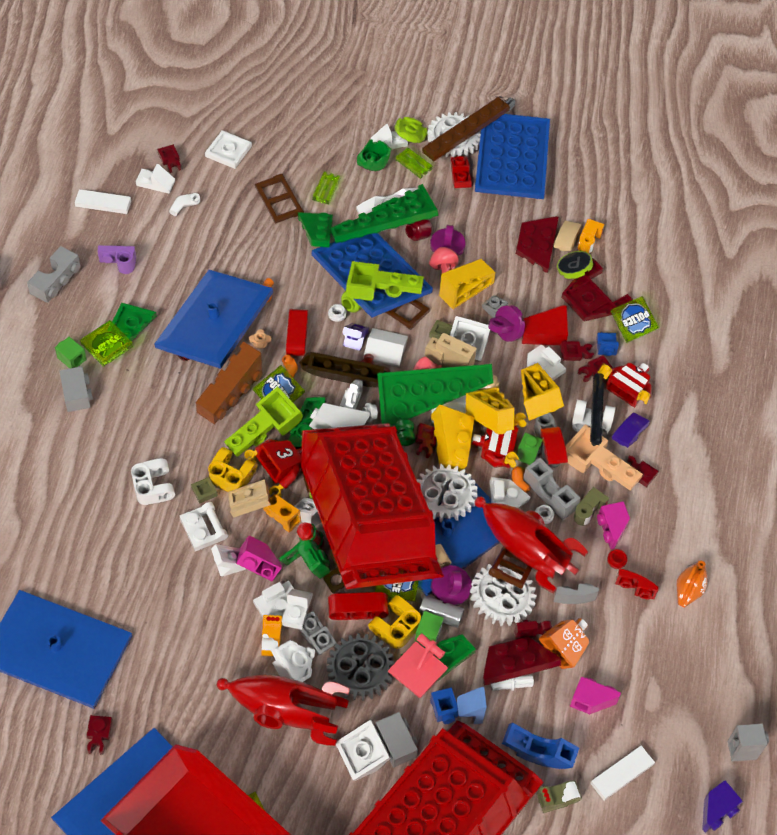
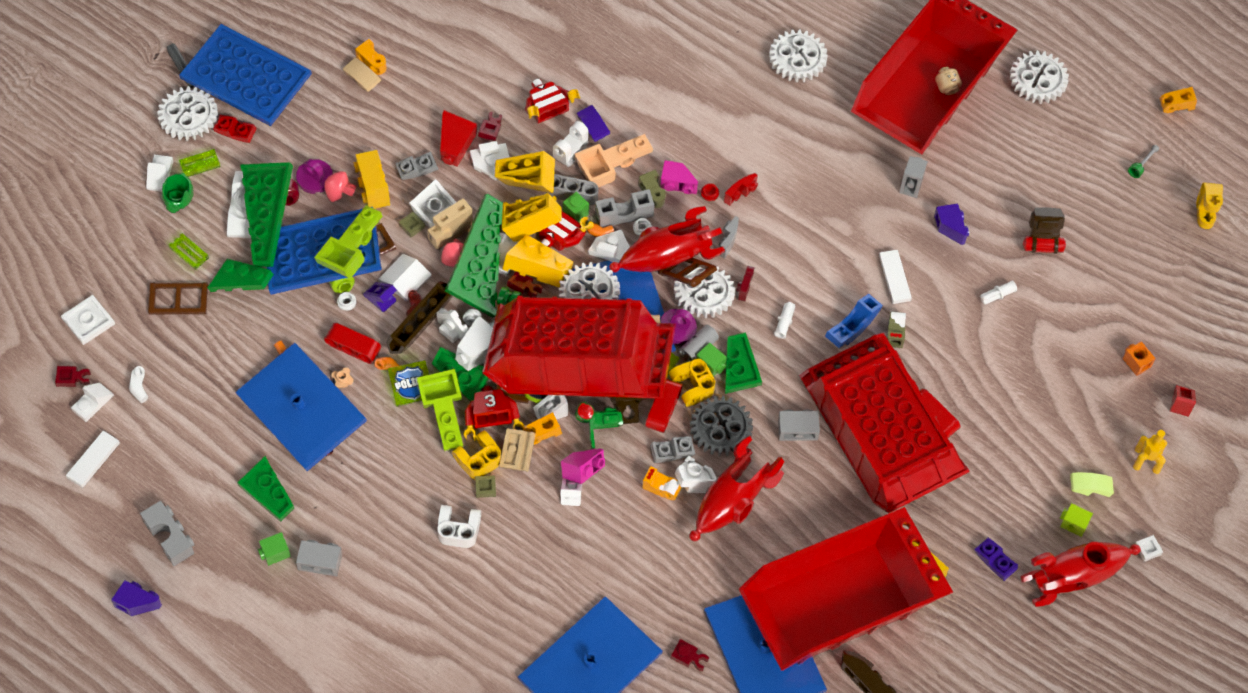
camera: 65 degrees left, 5 degrees up
clear neon green tile [80,320,134,367] -> none
medium lavender plate [98,245,136,274] -> none
white plate [179,502,228,551] -> none
dark orange wedge [195,341,263,425] -> none
white plate [253,581,294,618] -> none
white slope [282,589,313,630] -> none
white slope [336,720,391,781] -> none
coral plate [388,633,448,699] -> none
lime tile [394,117,427,143] -> none
reddish brown plate [422,97,510,162] -> none
blue brick [430,687,458,724] -> none
medium blue slope [457,687,487,724] -> none
dark red wing [483,636,561,686] -> none
magenta tile [488,305,525,342] -> none
dark red wing [515,216,559,273] -> none
orange torso [539,618,589,669] -> none
red slope [540,427,568,465] -> none
tile [557,251,593,279] -> none
dark red wing [561,258,637,322] -> none
dark pink slope [570,677,621,715] -> none
dark red plate [578,355,613,382] -> none
black axle [590,373,604,446] -> none
blue bracket [597,333,619,356] -> none
tile [610,296,659,343] -> none
dark red plate [627,455,659,488] -> none
orange hat [677,560,707,607] -> none

